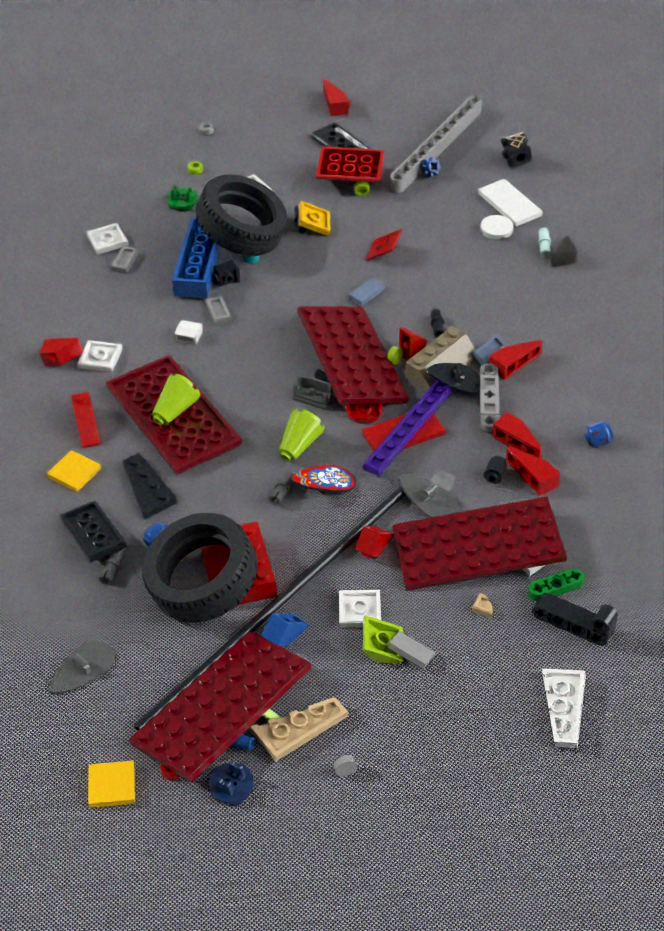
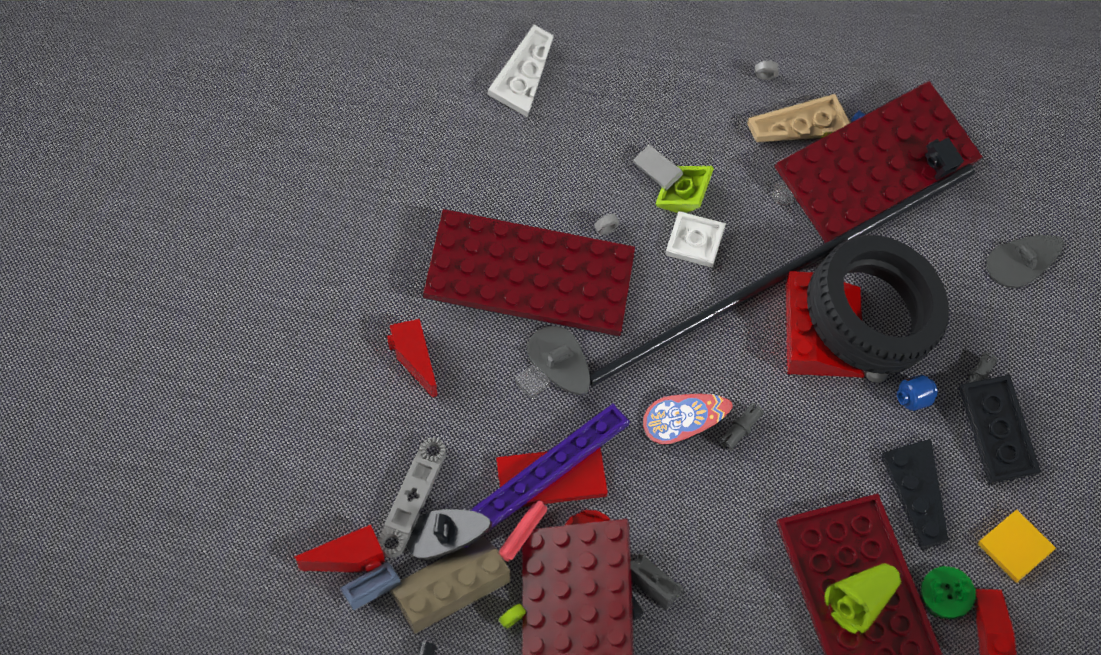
camera: 165 degrees left, 15 degrees up
yellow tile [88,760,135,808] -> none
dark blue plate [209,761,254,806] -> none
blue slope [261,613,309,646] -> none
lime cone [278,408,325,462] -> none
red slope [355,526,394,559] -> none
red slope [399,327,427,361] -> none
tan tile [472,593,493,618] -> none
black brick [484,455,507,484] -> none
red slope [492,412,542,459] -> none
green beam [528,568,584,601] -> none
black beam [532,593,618,646] -> none
blue head [584,420,614,448] -> none
none -> coral axle [499,501,547,561]
none -> light grey tile [594,214,620,235]
none -> green plate [921,566,976,620]
none -> black brick [925,137,964,180]

